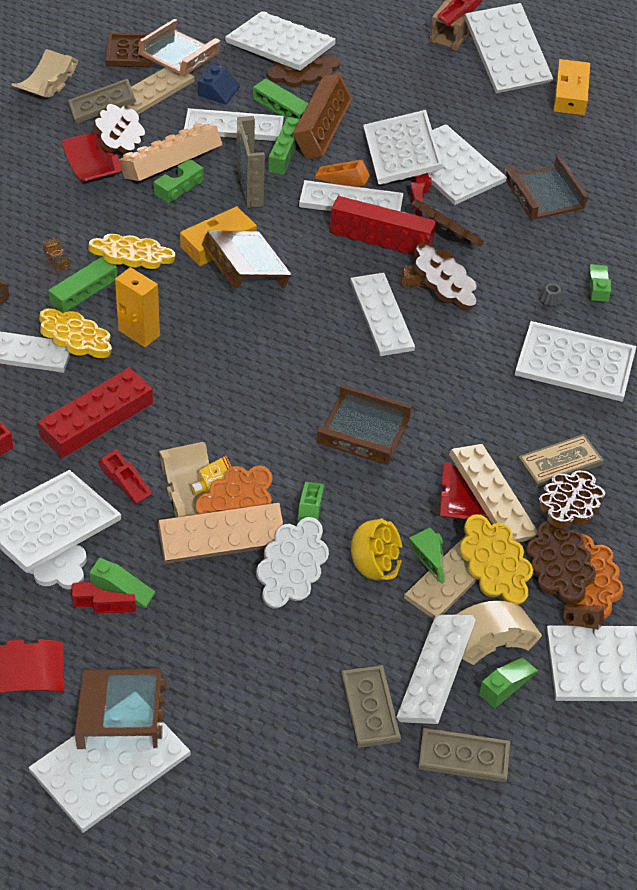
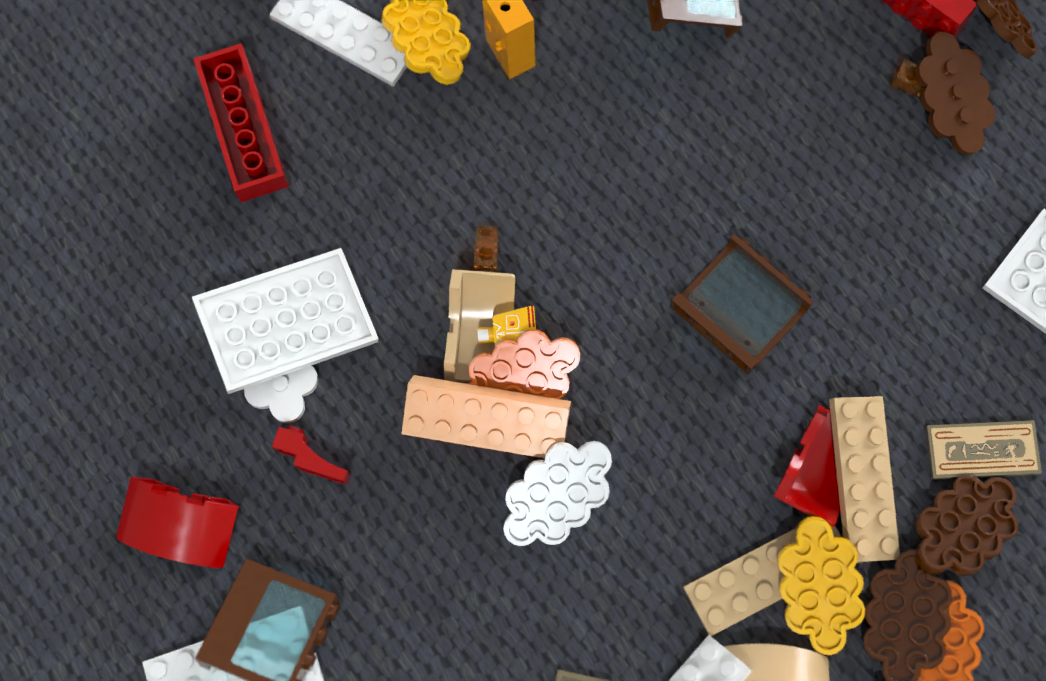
camera: 30 degrees right, 25 degrees up
red brick [38,368,153,459] -> none
bright green slope [90,558,155,608] -> none
red slope [98,449,152,505] -> none
bright green slope [297,482,324,524] -> none
white plate [350,273,415,356] -> none
yellow cylinder [351,519,402,581] -> none
bright green slope [409,528,445,584] -> none
none -> clear orange leg [473,226,498,273]

